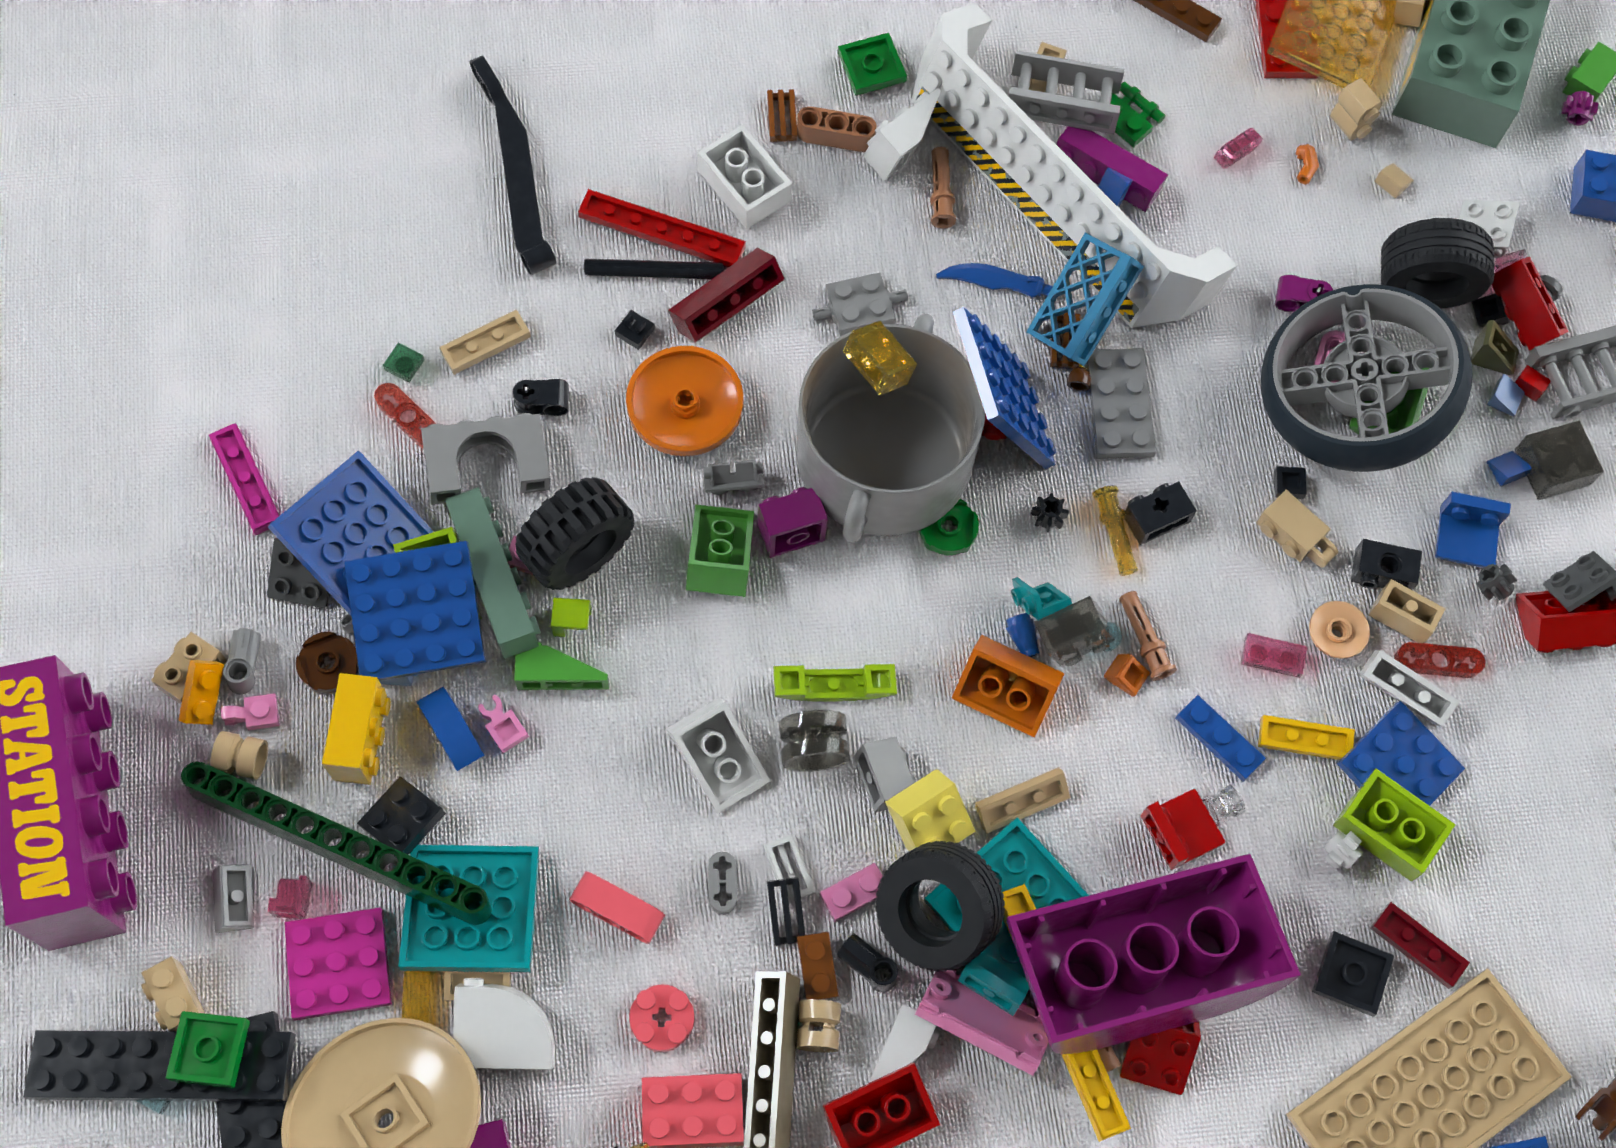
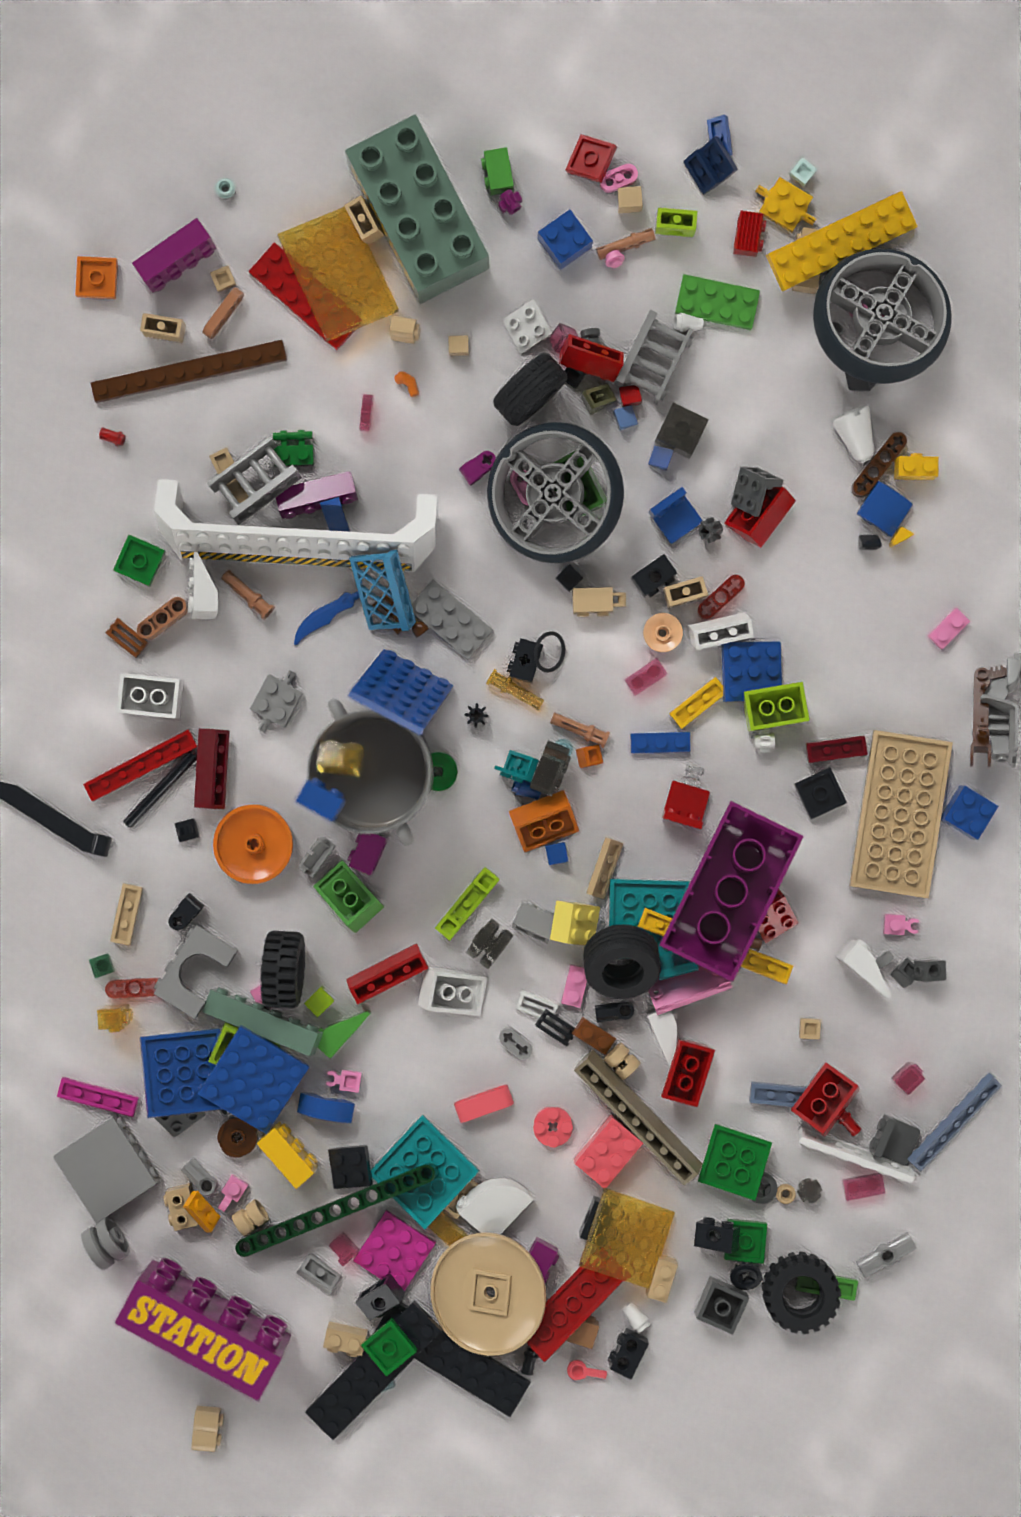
camera: 45 degrees left, 20 degrees up
none -> light grey panel [53,1114,160,1223]
none -> light grey wheel [81,1217,130,1270]
none -> clear yellow brick [97,1004,133,1033]
none -> blue brick [295,778,347,822]
none -> red brick [346,943,429,1005]
none -> black brick [355,1274,405,1321]
none -> black tyre [534,631,565,673]
none -> blue slope [545,842,569,865]

